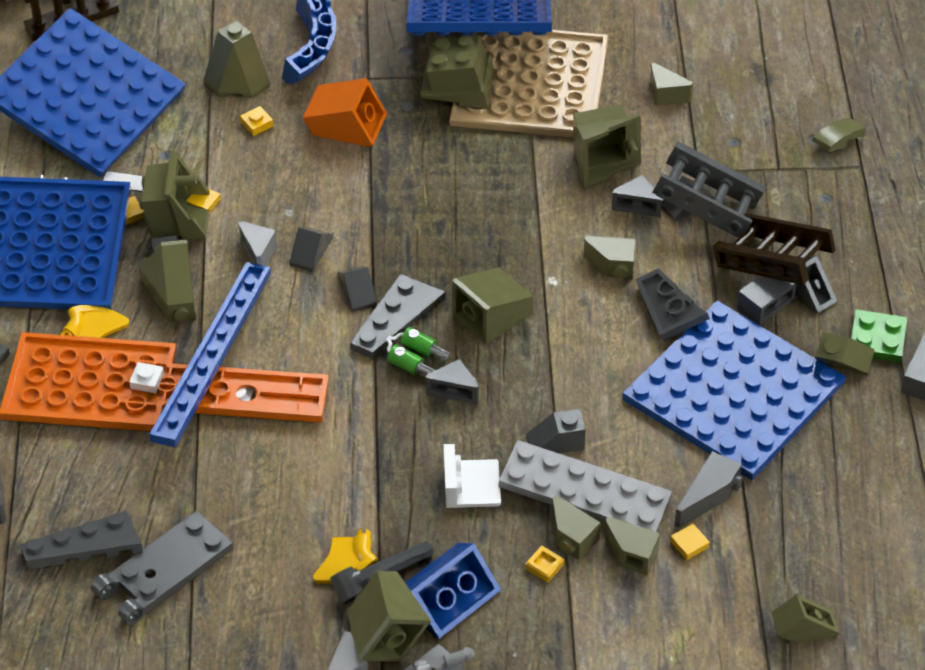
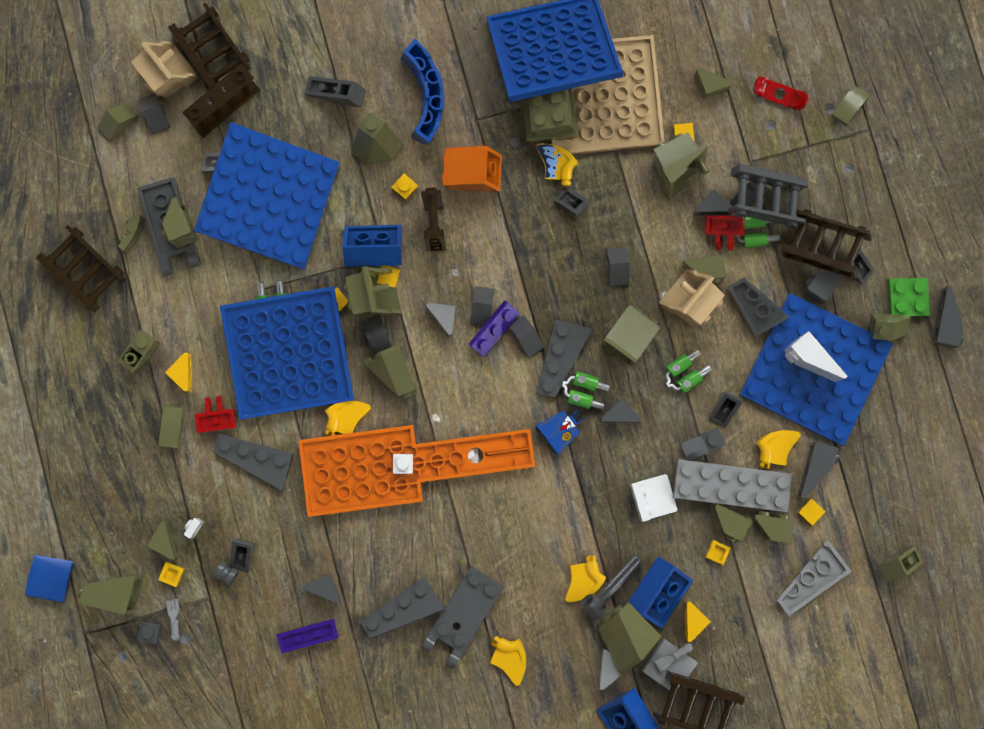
camera: 15 degrees left, 35 degrees up
white sticker [103,172,143,191] -> none
plate [149,262,271,448] -> none
none -> dark grey slope [304,76,366,108]
none -> blue slope [343,225,402,267]
none -> dark brown fence [421,187,446,252]
none -> dark purple plate [469,300,520,357]
none -> yellow arm [490,636,527,686]
none -> blue torso [536,411,584,455]
none -> arm [537,144,579,186]
none -> dark grey slope [554,187,590,220]
none -> dark grey slope [607,247,629,287]
none -> tan piece [658,268,725,327]
none -> bright green piece [666,350,712,394]
none -> yellow slope [684,601,711,642]
none -> red hinge [705,215,745,251]
none -> dark grey slope [709,391,743,428]
none -> bright green piece [735,217,780,248]
none -> red piece [753,76,809,110]
none -> yellow arm [756,430,801,469]
none -> light grey wing [777,540,852,617]
none -> white slope [783,331,847,382]

